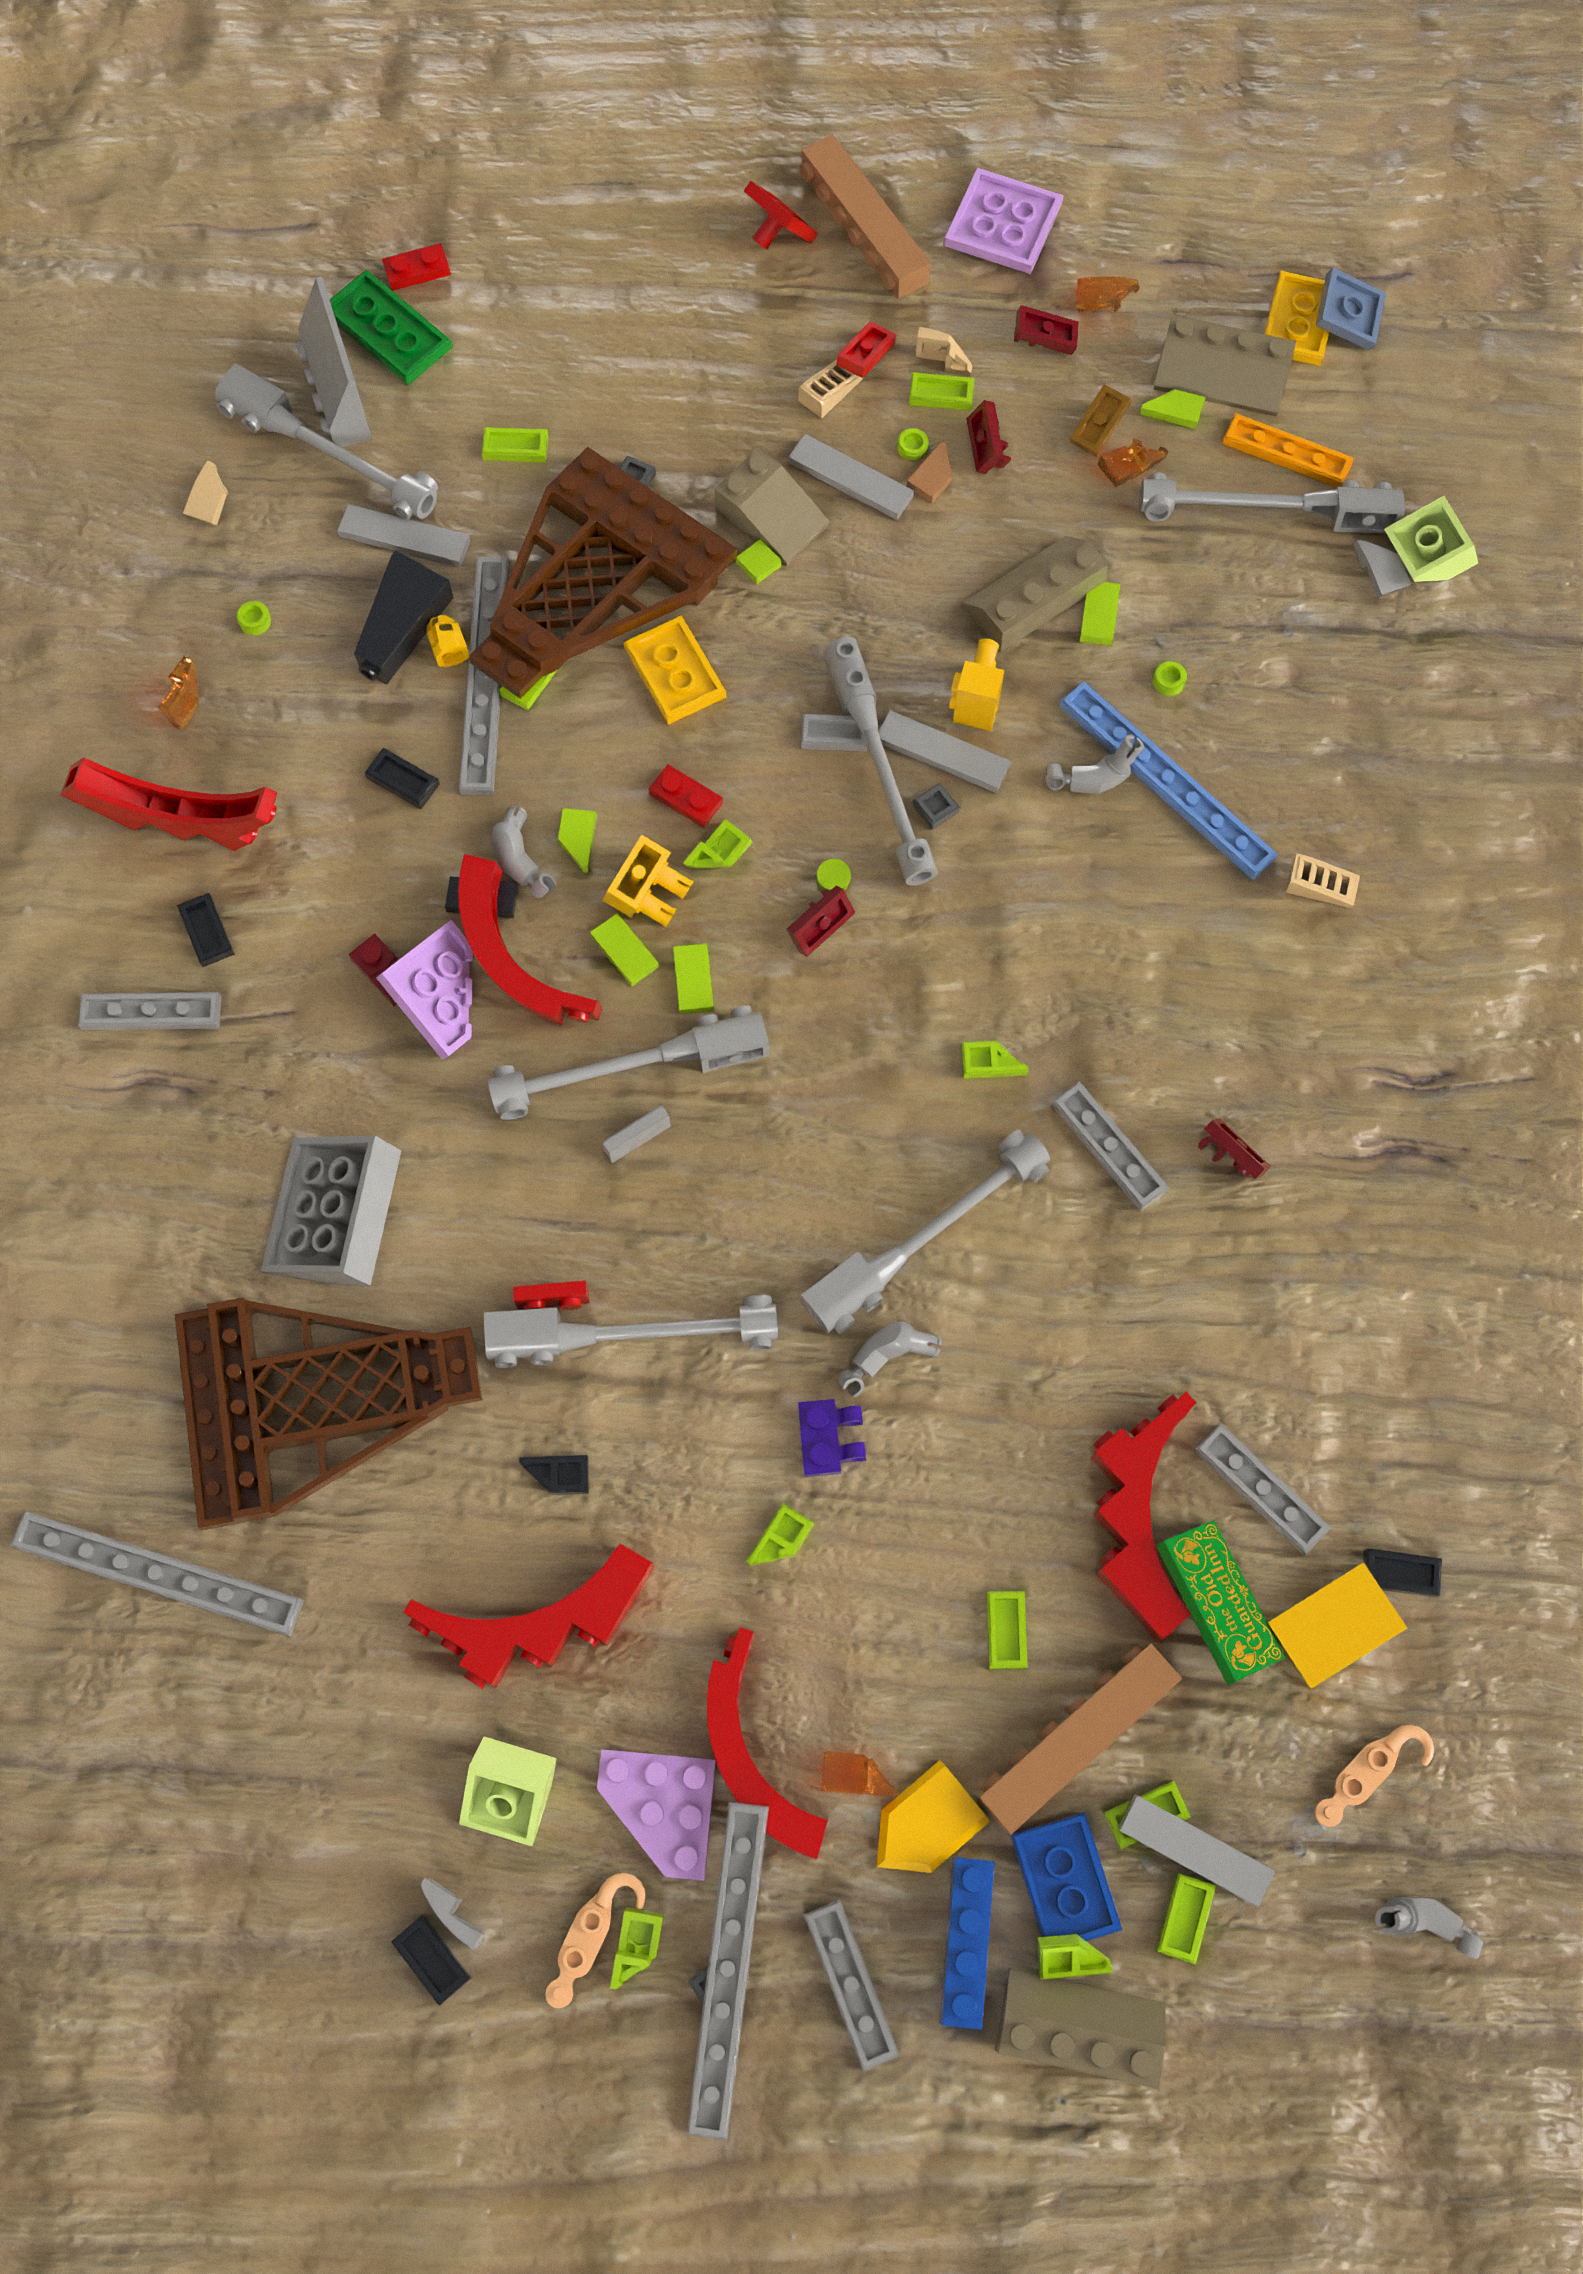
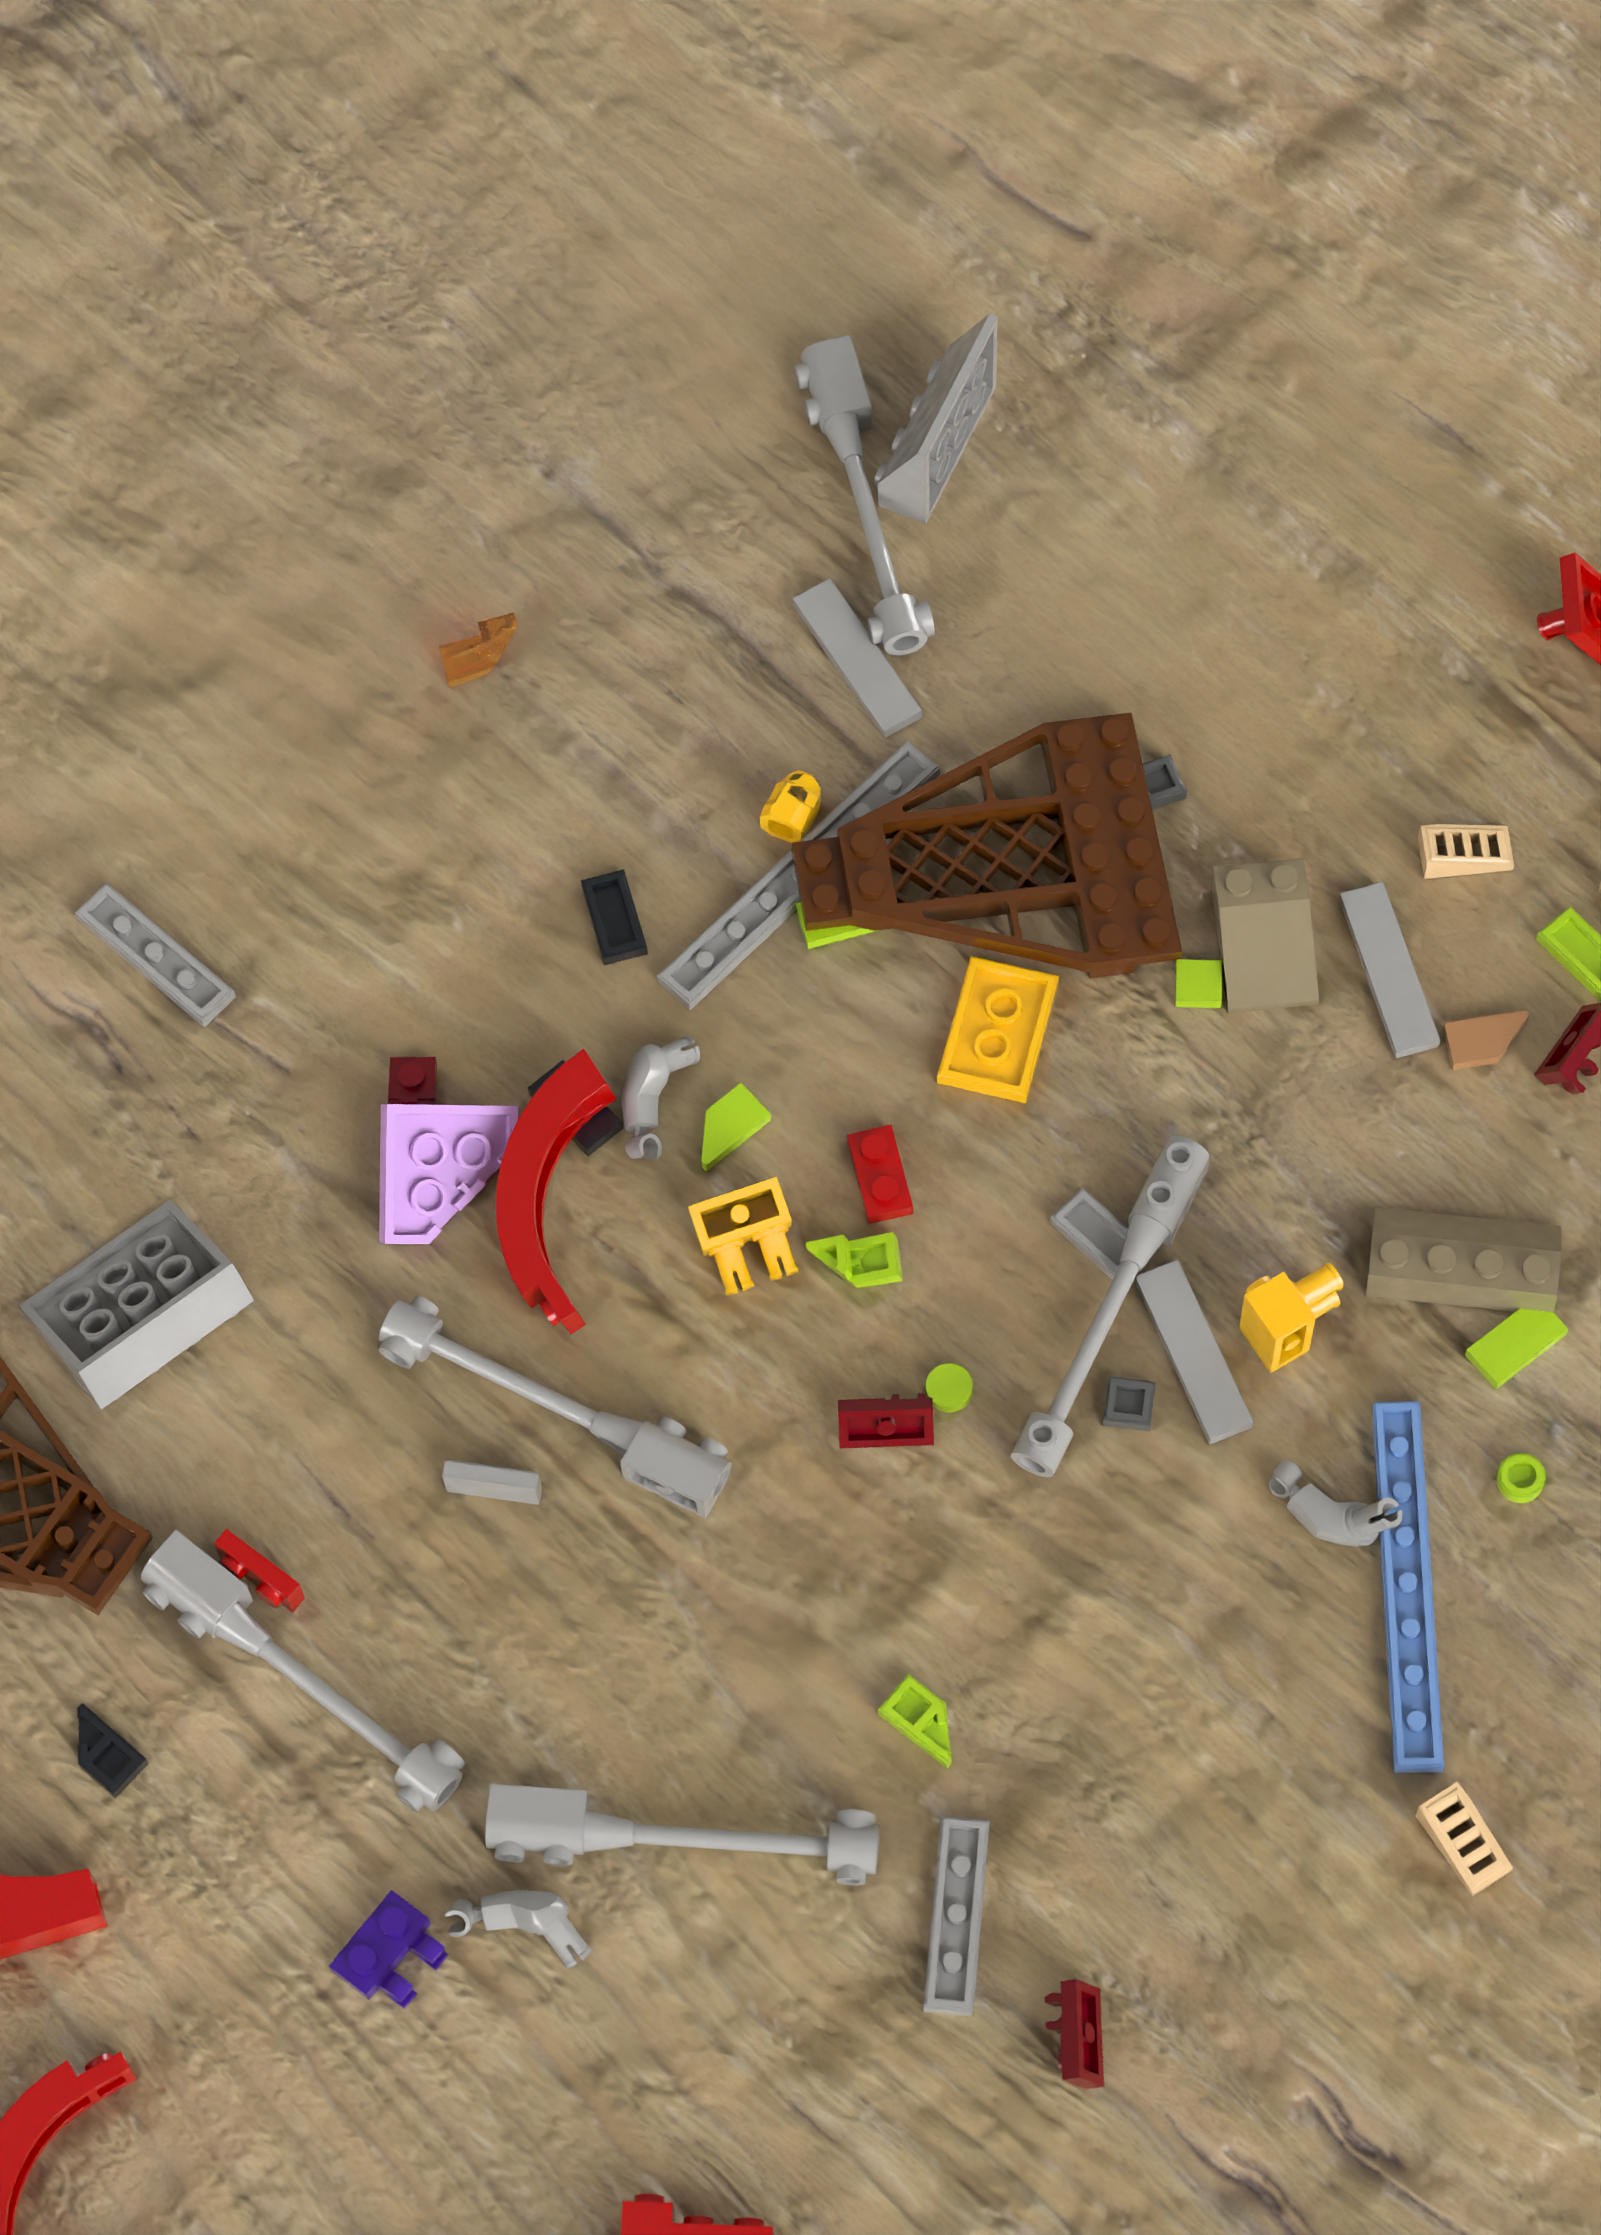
camera: 45 degrees right, 5 degrees down
red arch [60,758,277,851] -> none
black tile [177,893,235,967] -> none
tan slope [183,461,229,526] -> none
lime tile [236,601,271,635] -> none
green tile [330,269,453,385] -> none
black slope [354,550,454,685] -> none
red plate [382,243,451,291] -> none
lime tile [482,427,549,463] -> none
lime tile [590,913,659,987] -> none
lime tile [673,943,714,1014] -> none
lime tile [746,1503,814,1566] -> none
red plate [836,321,897,378] -> none
lime tile [896,428,929,461] -> none

